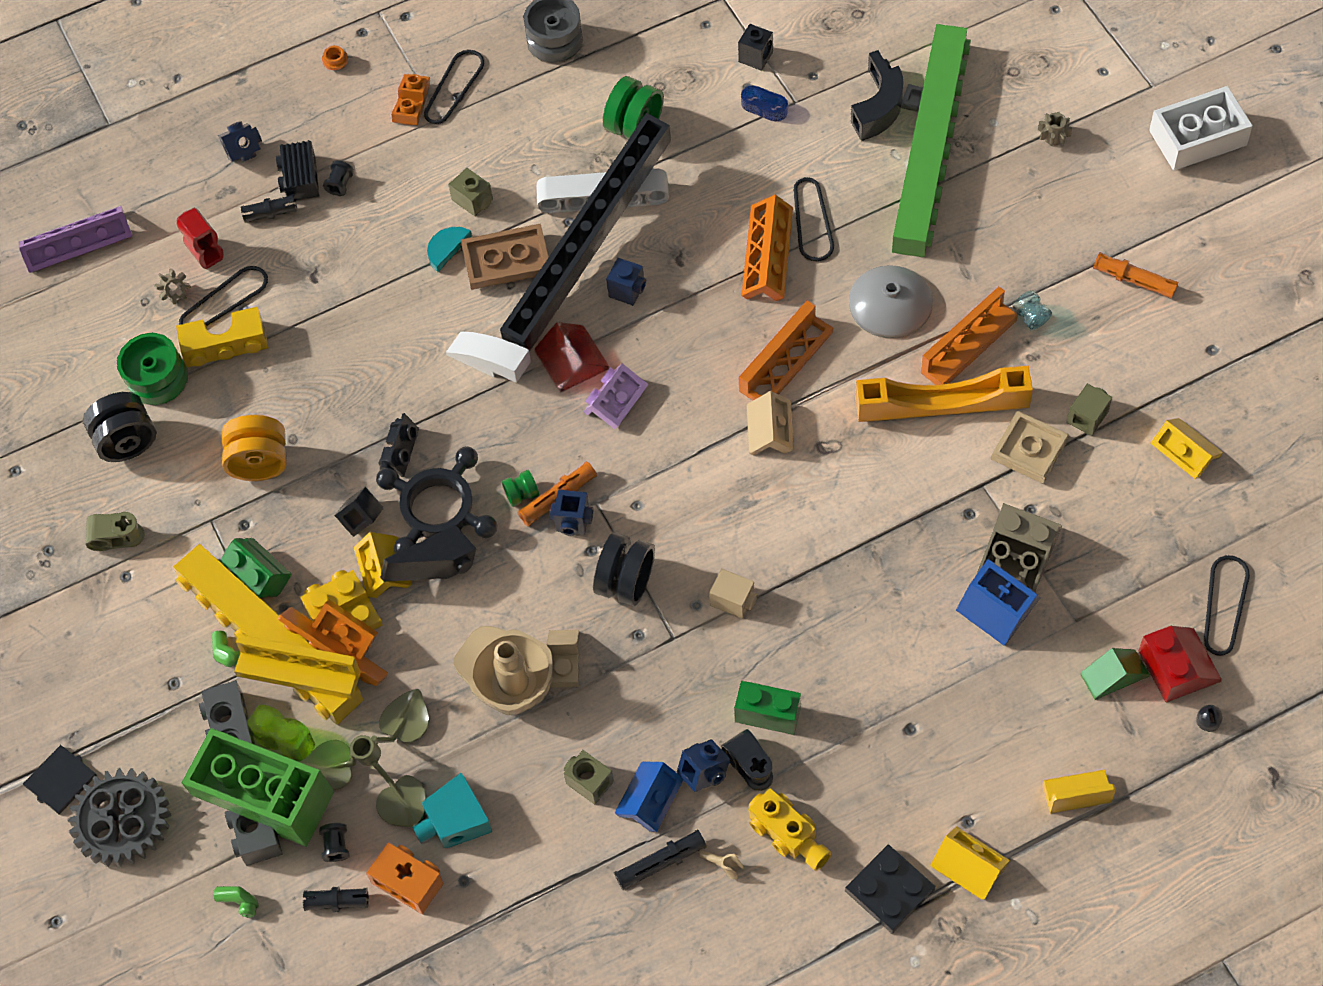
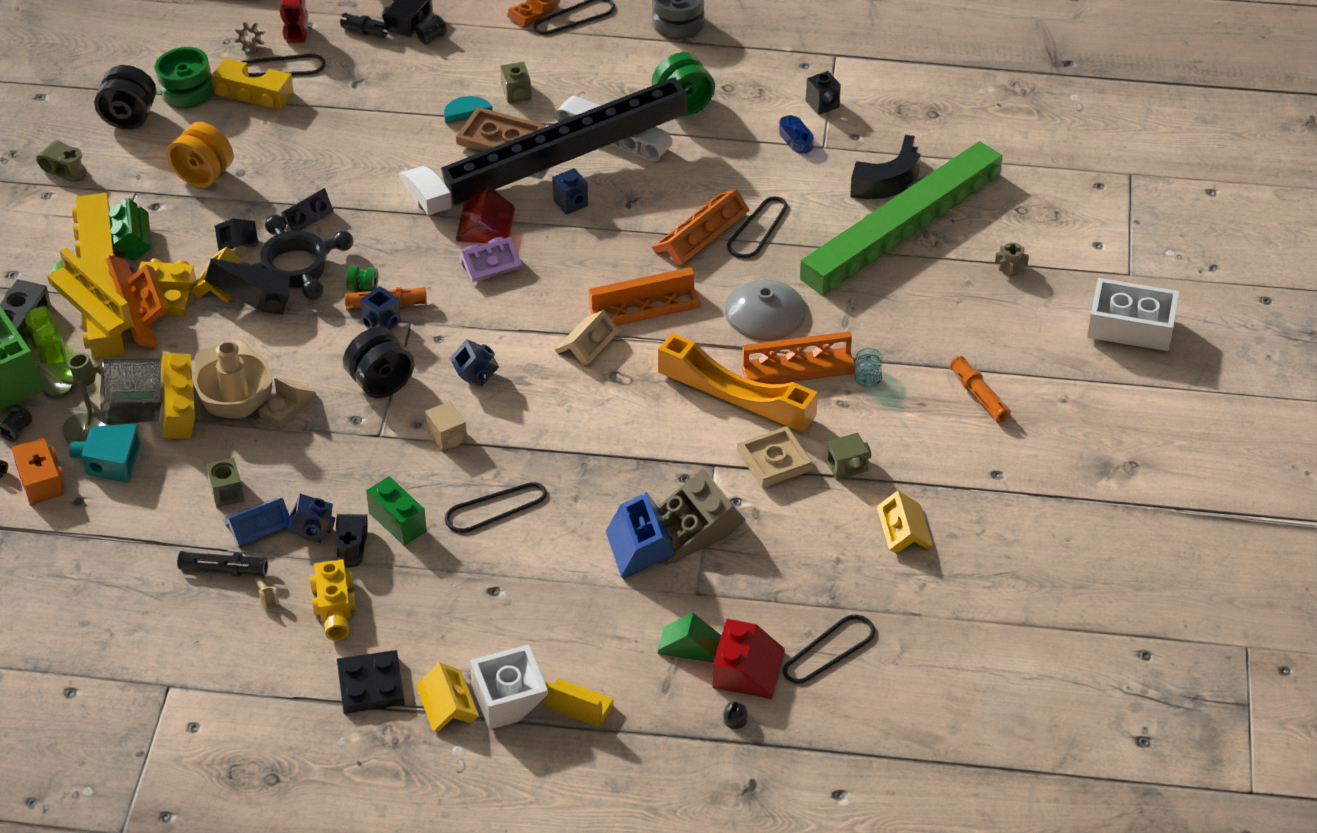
camera: 30 degrees right, 15 degrees down
none -> clear smoke slope [99,358,161,423]
none -> yellow arch [159,353,195,439]
none -> black piece [445,482,547,533]
none -> dark blue brick [450,339,499,386]
none -> white slope [470,644,548,730]

